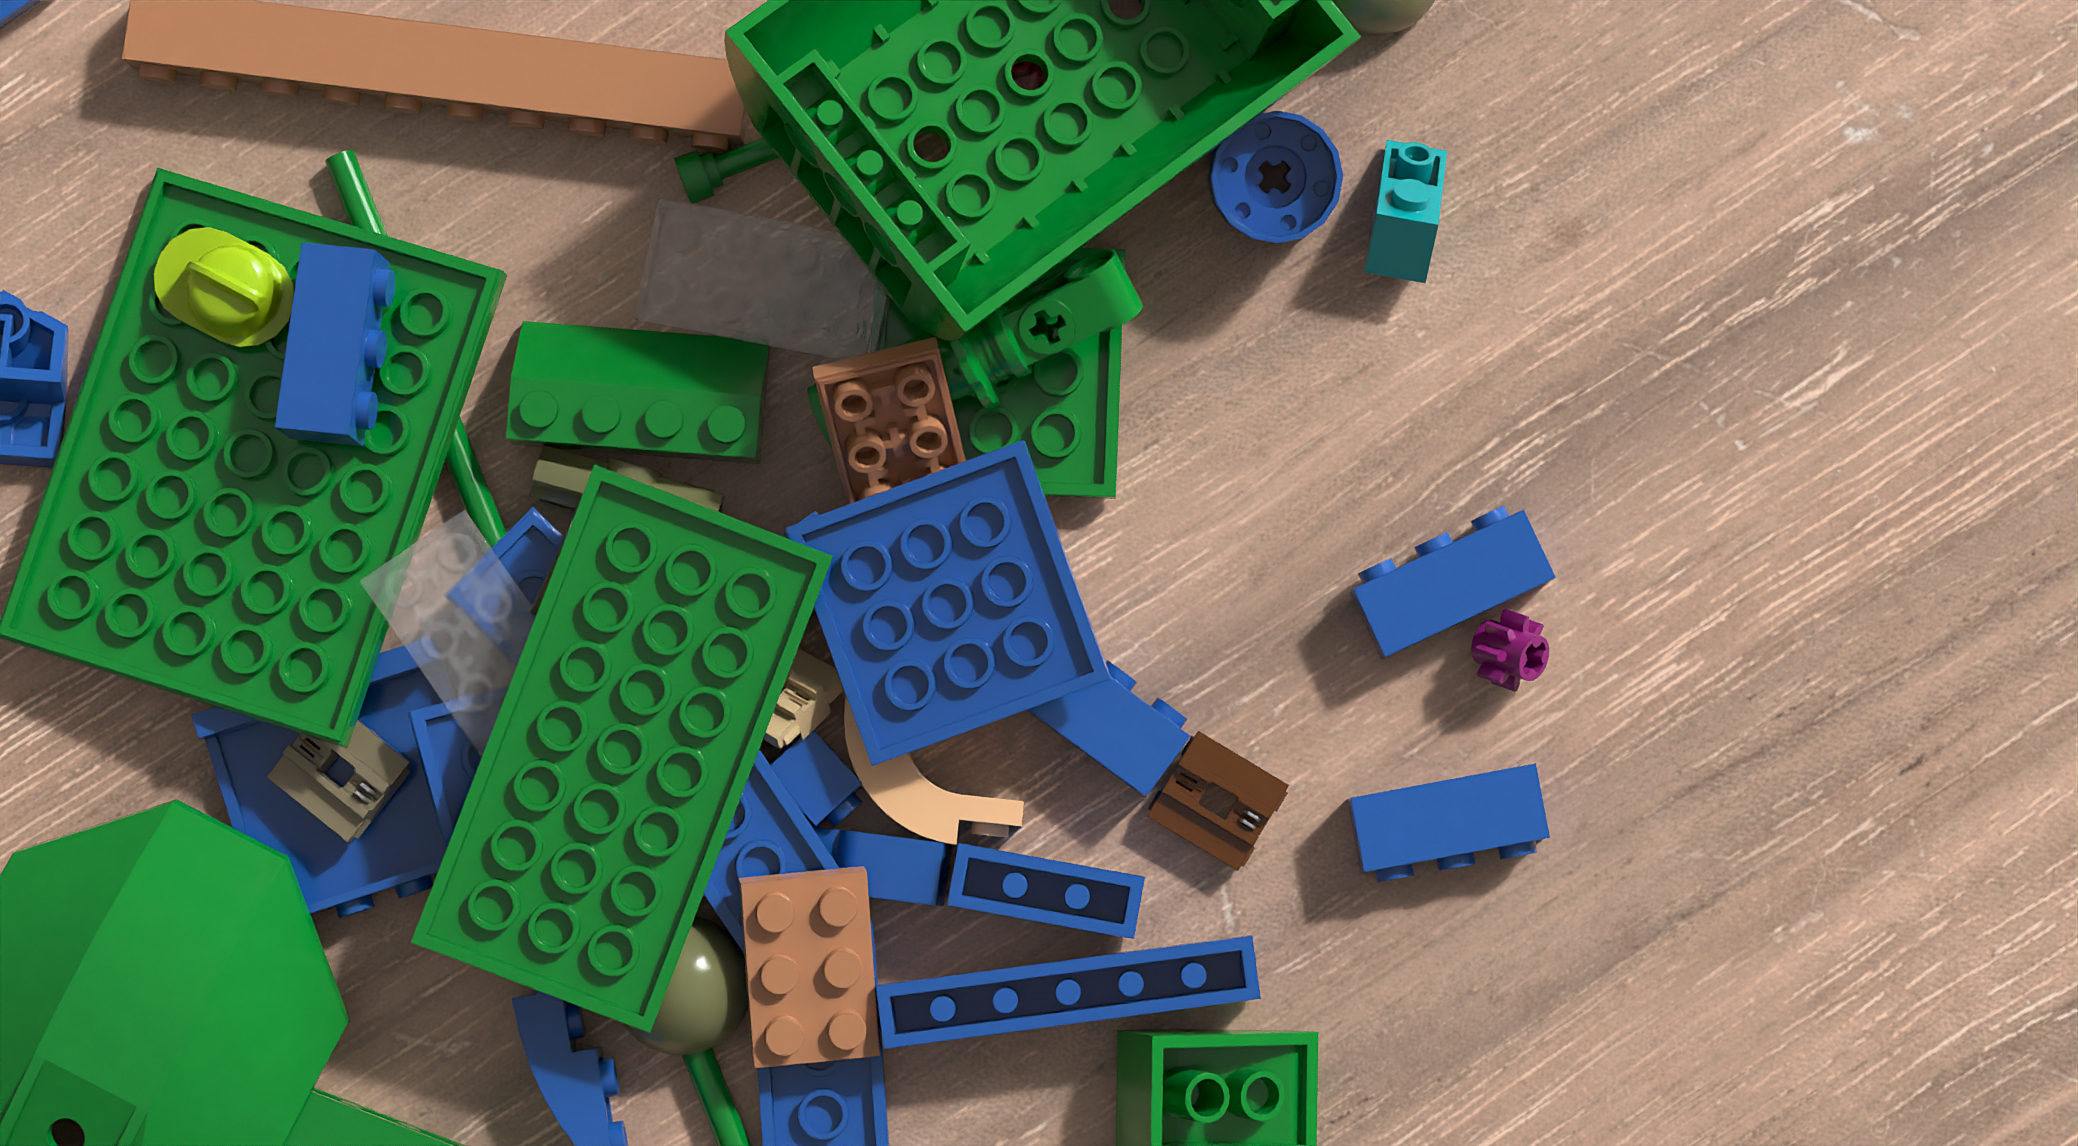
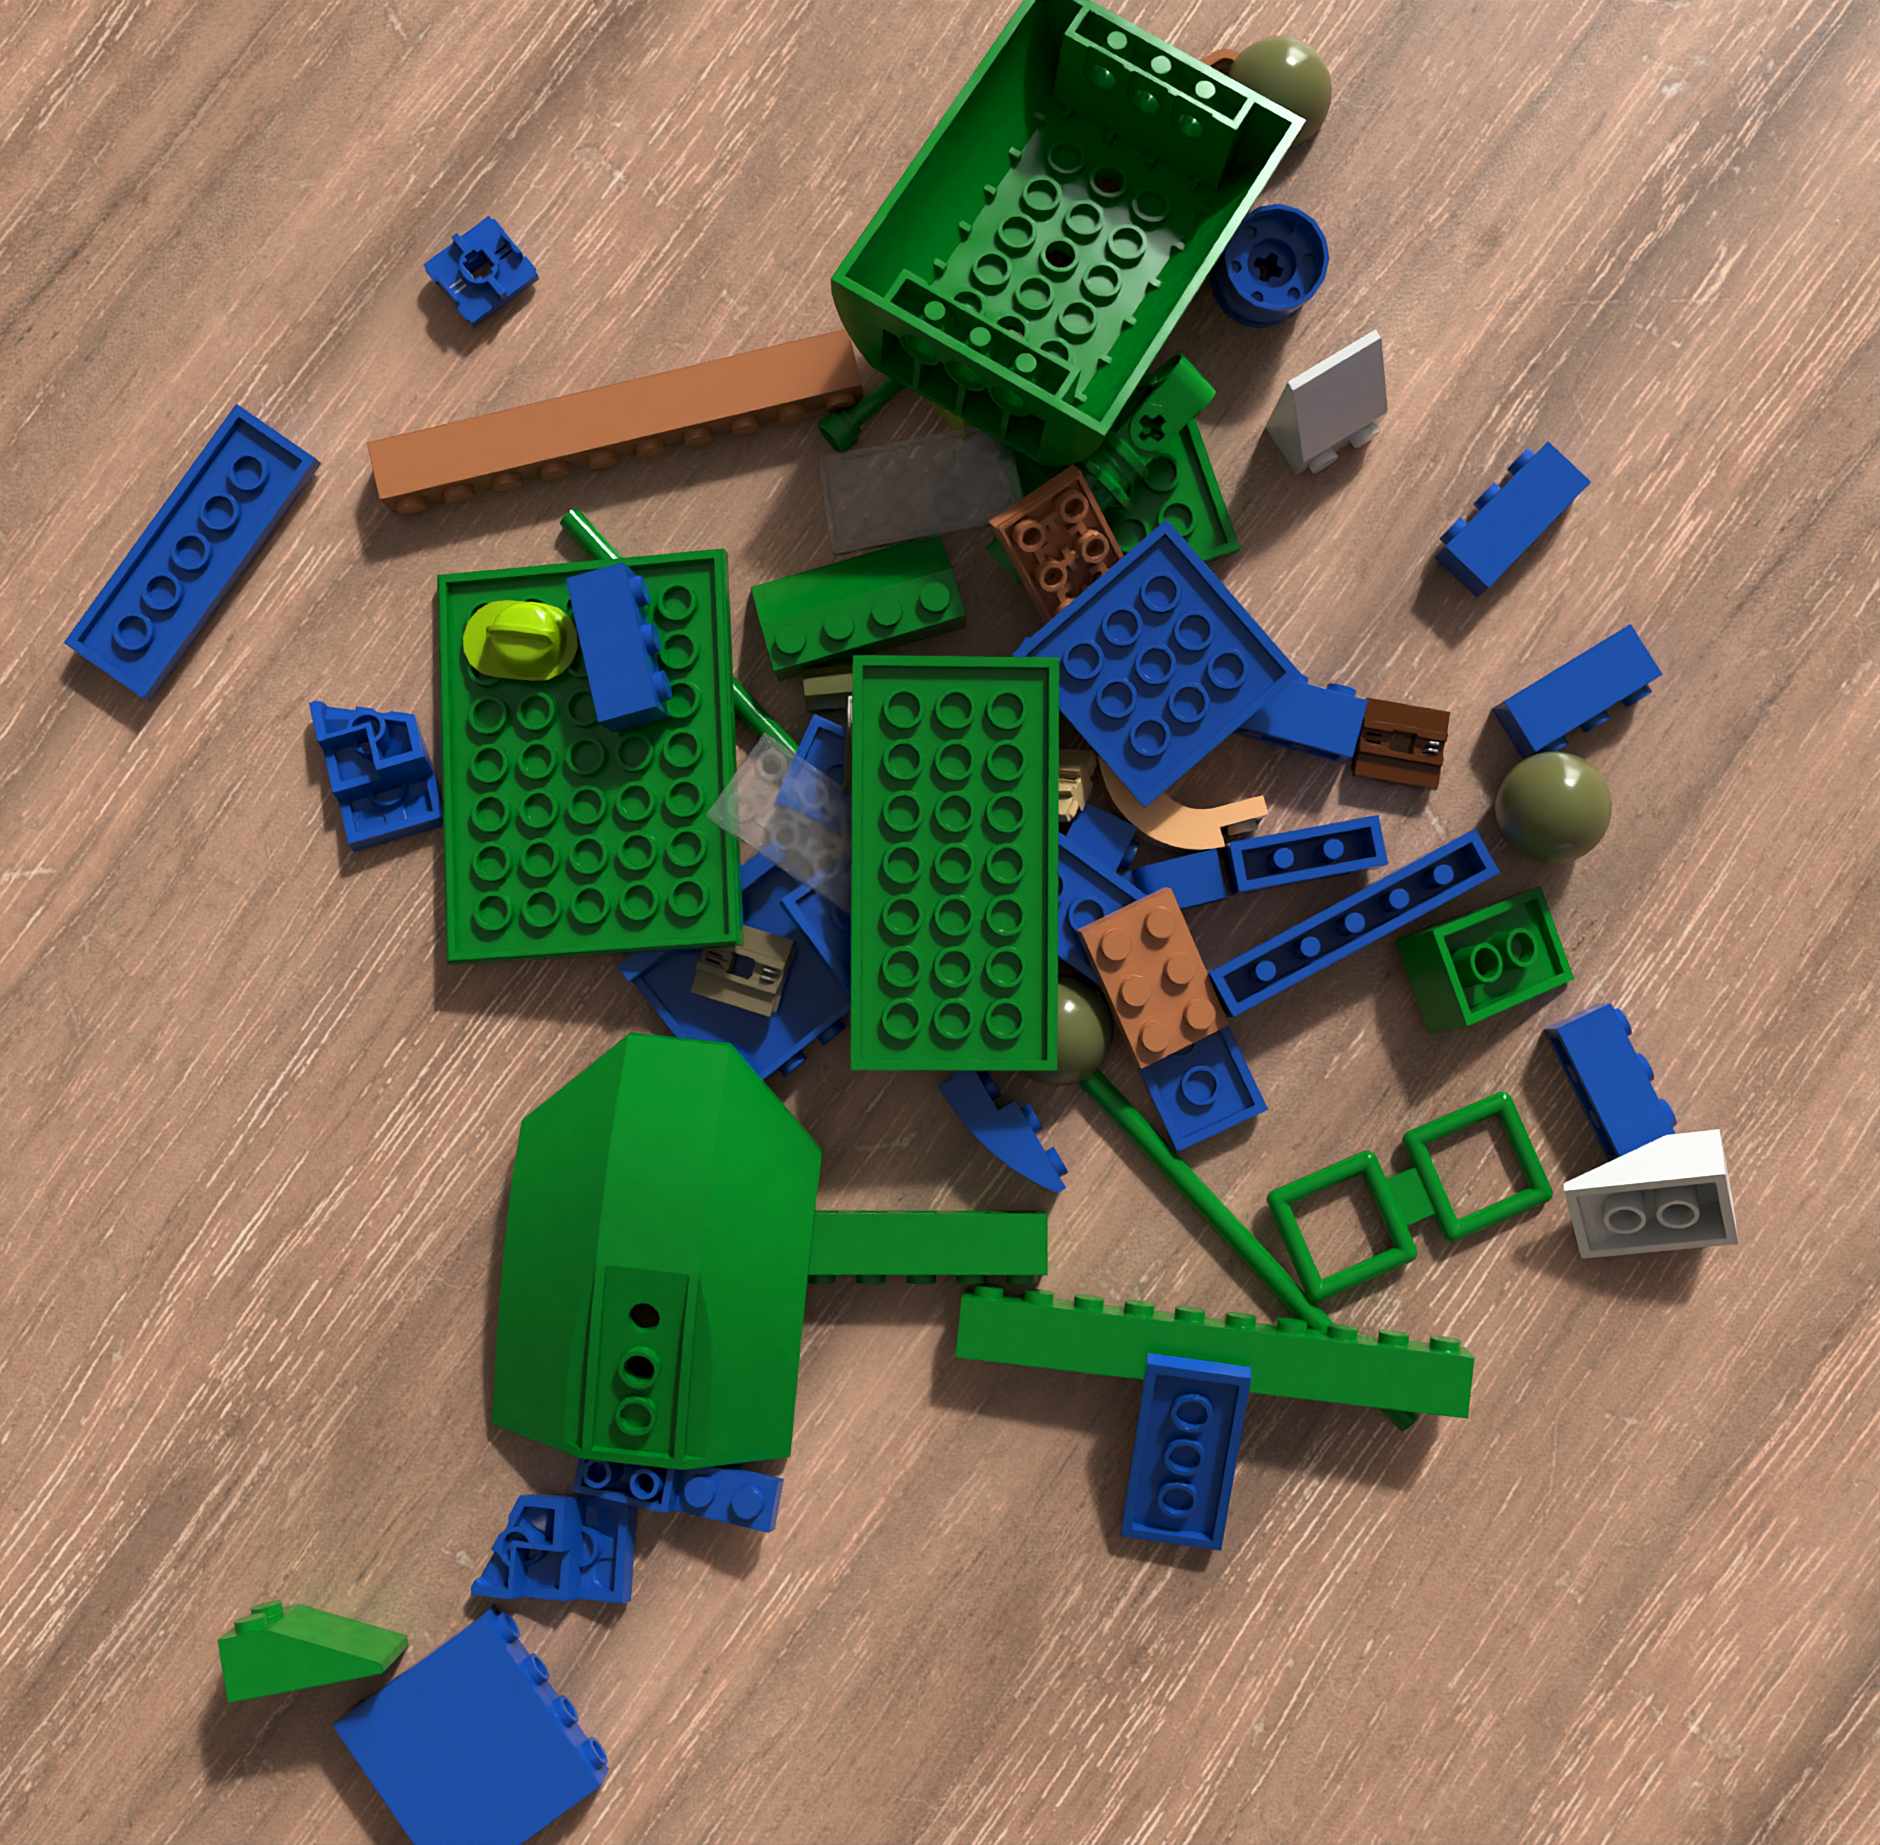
camera: 20 degrees left, 0 degrees up
teal slope [1364,140,1447,283] -> none
magenta gear [1471,609,1549,692] -> none
none -> white slope [1265,329,1388,476]
none -> olive piece [1495,751,1612,864]

